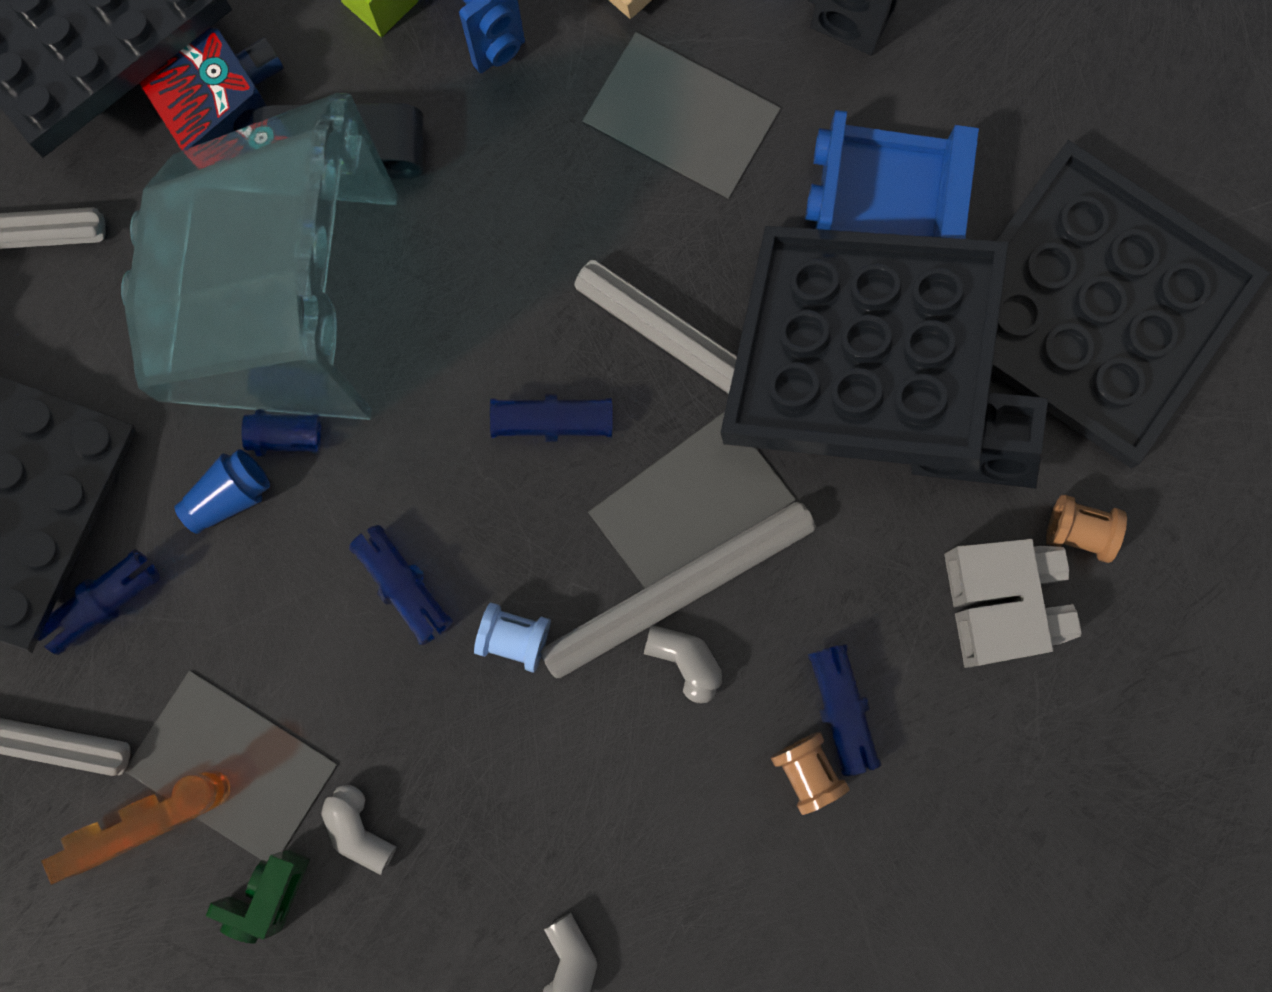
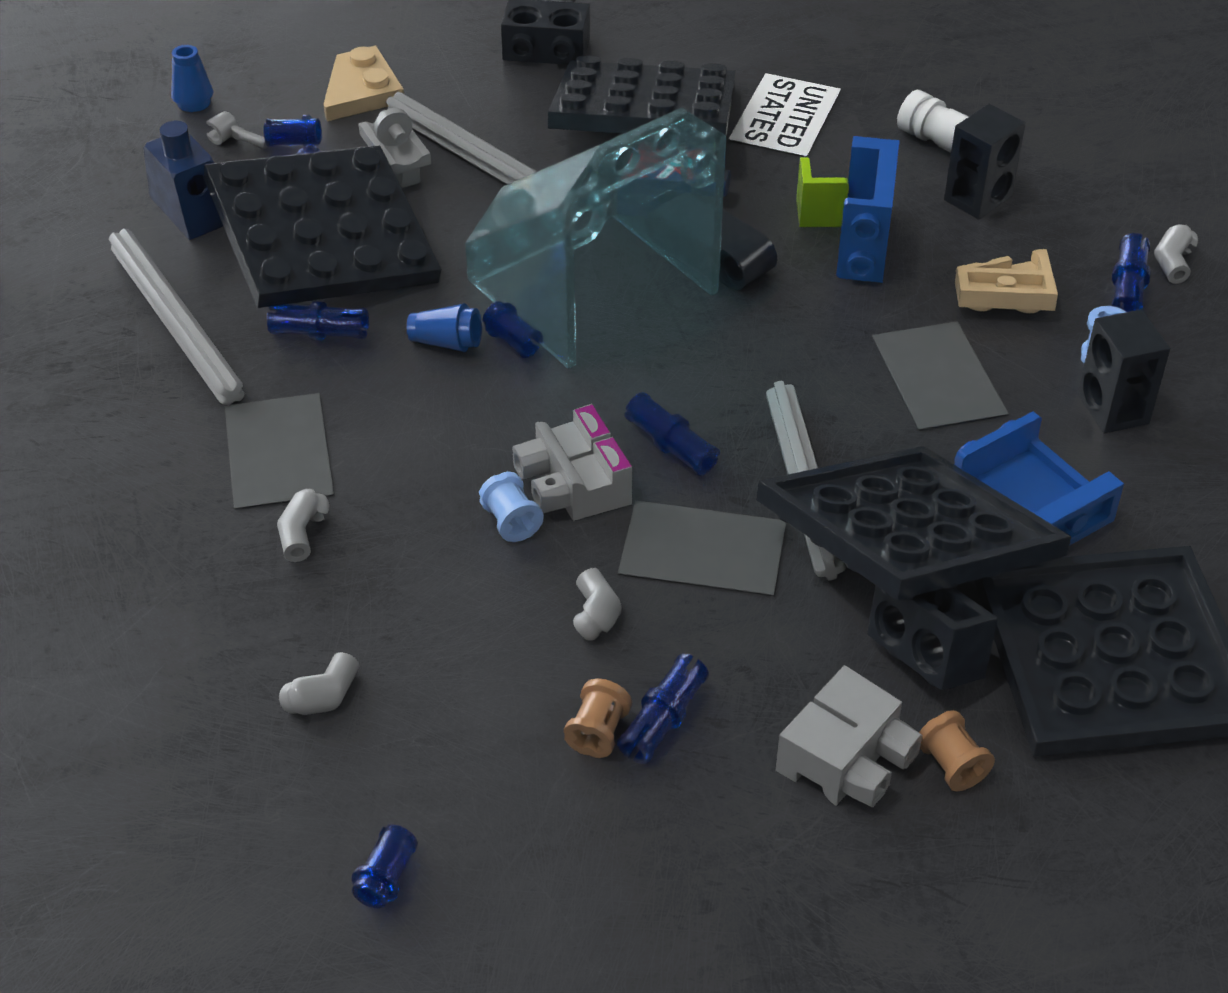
camera: 45 degrees right, 35 degrees down
clear orange plate [41,771,230,885] -> none
dark green bracket [206,850,310,944] -> none
clear blue pin [349,525,453,645] -> none
light grey axle [541,502,816,678] -> none
none -> light grey hips [513,404,632,521]

